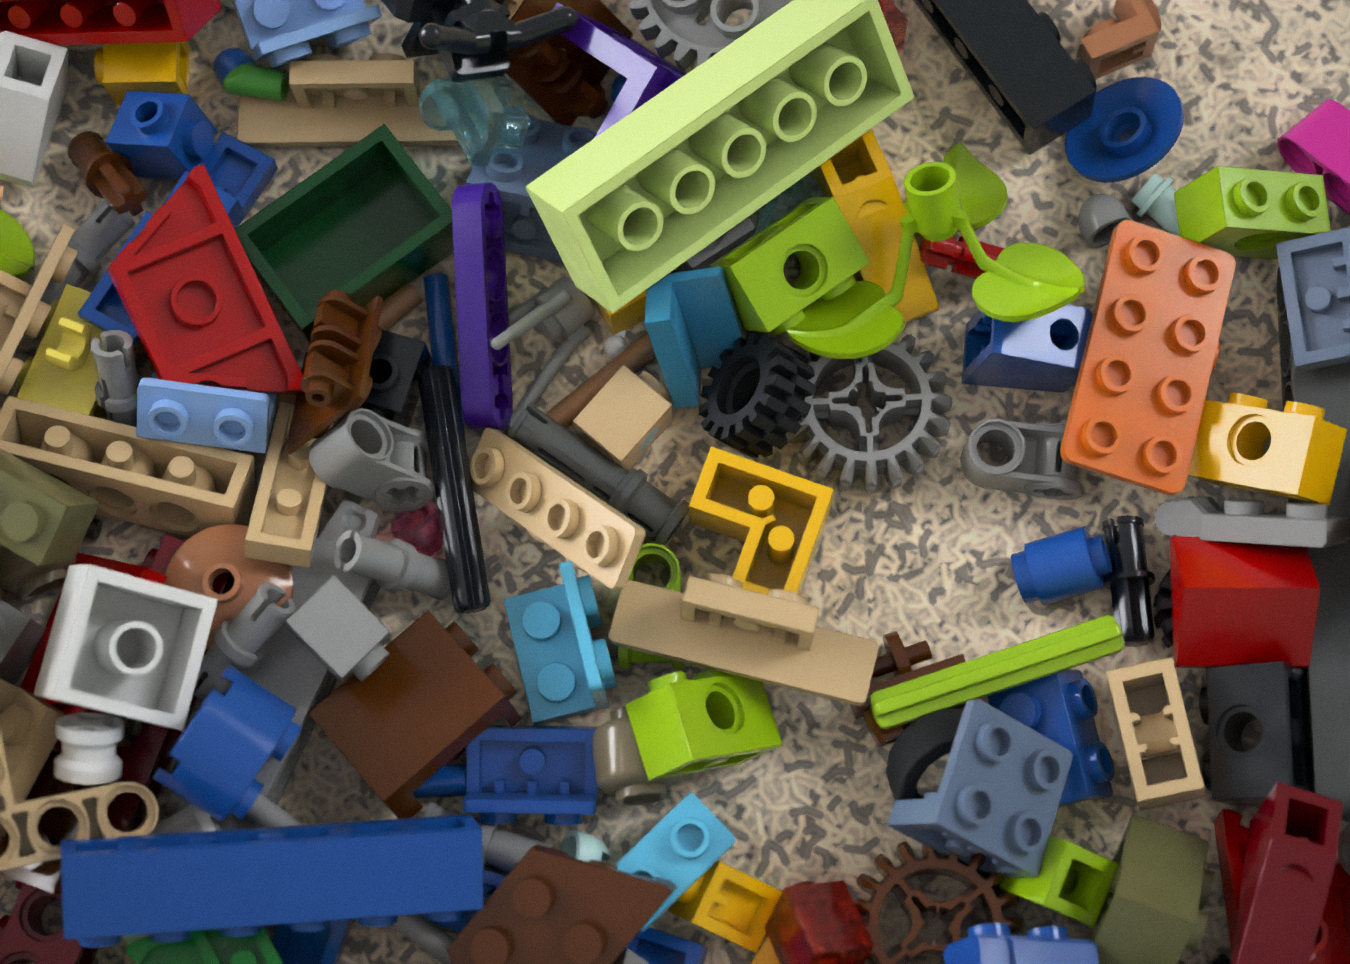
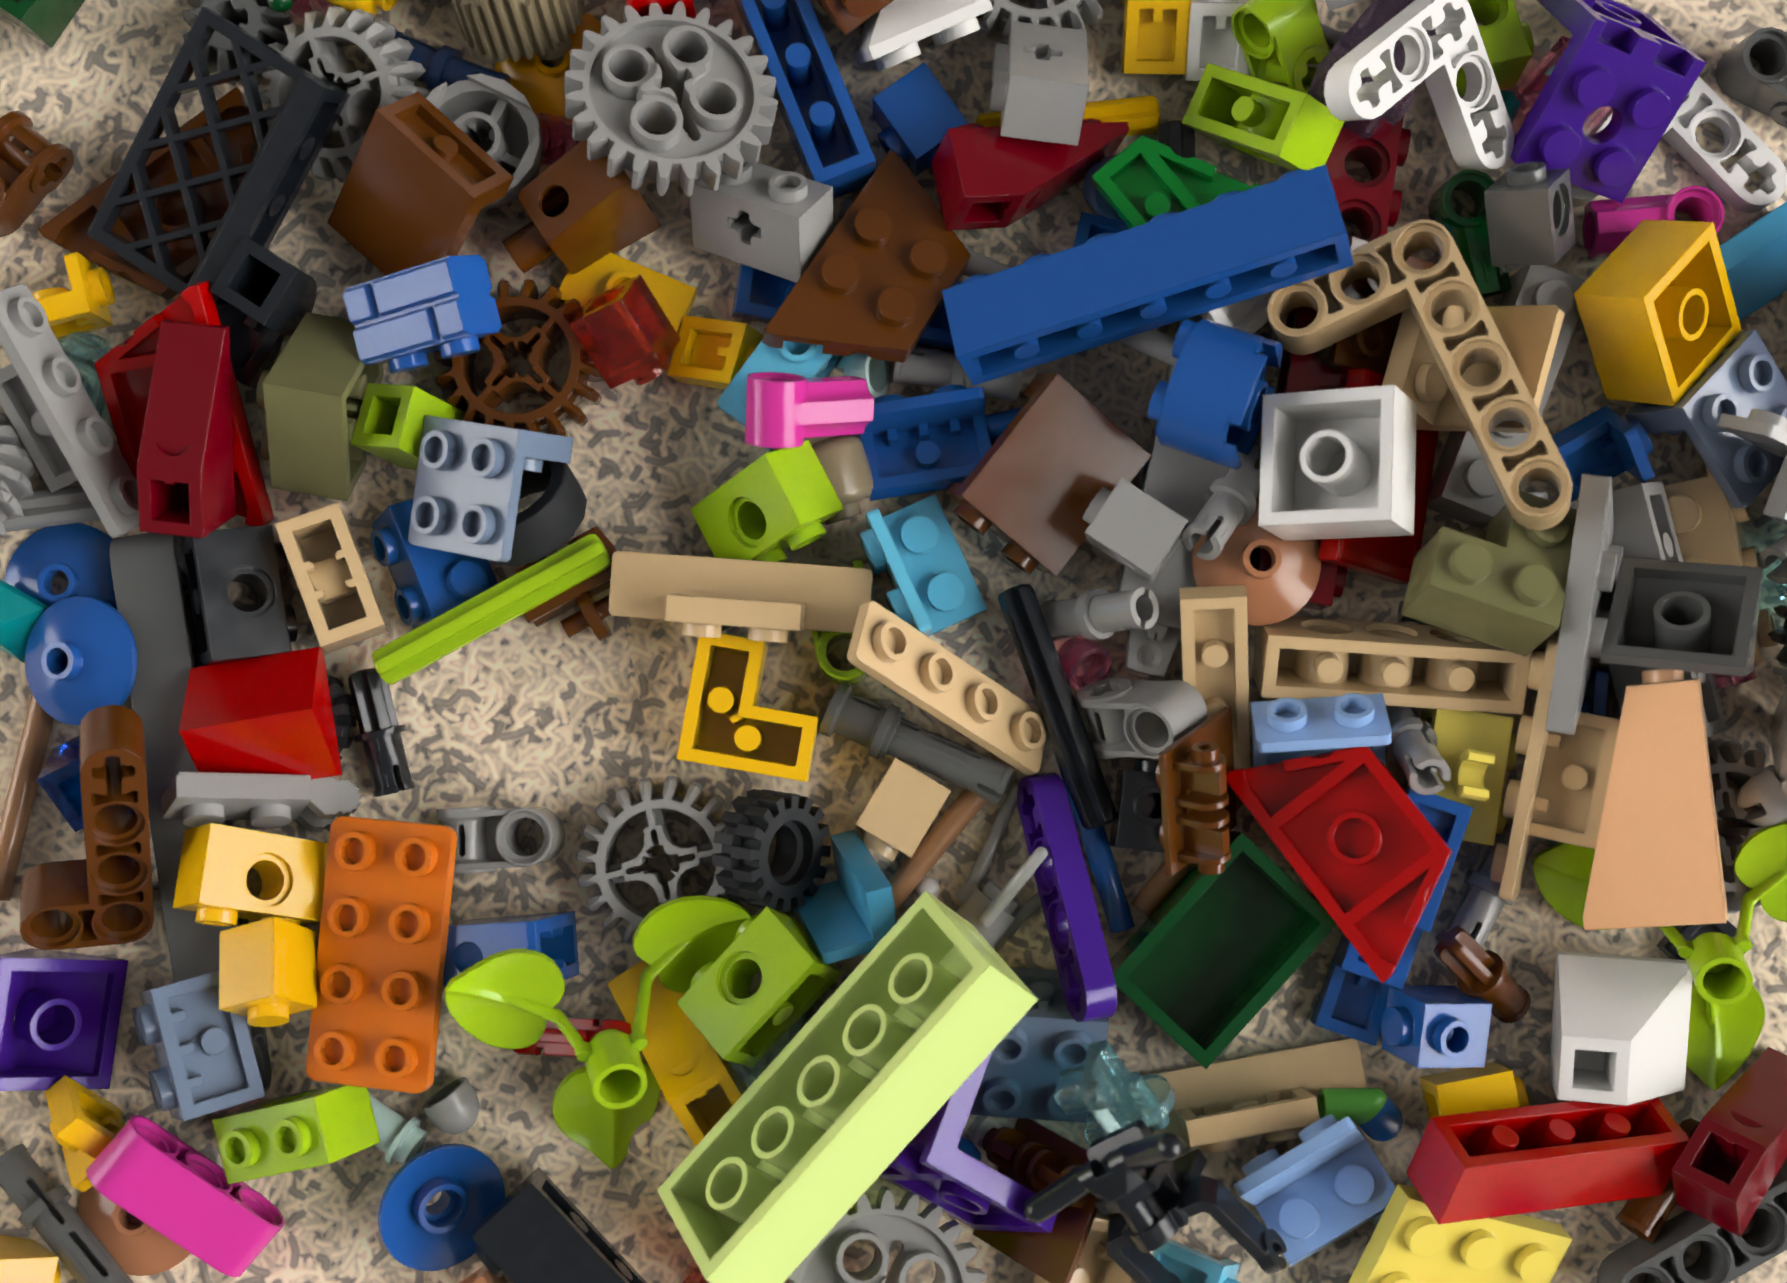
camera: 155 degrees right, 10 degrees up
white wheel [53,712,125,785] -> none
blue brick [1011,526,1112,605] -> none
none -> yellow brick [219,916,317,1027]
none -> dark pink piece [745,372,874,448]

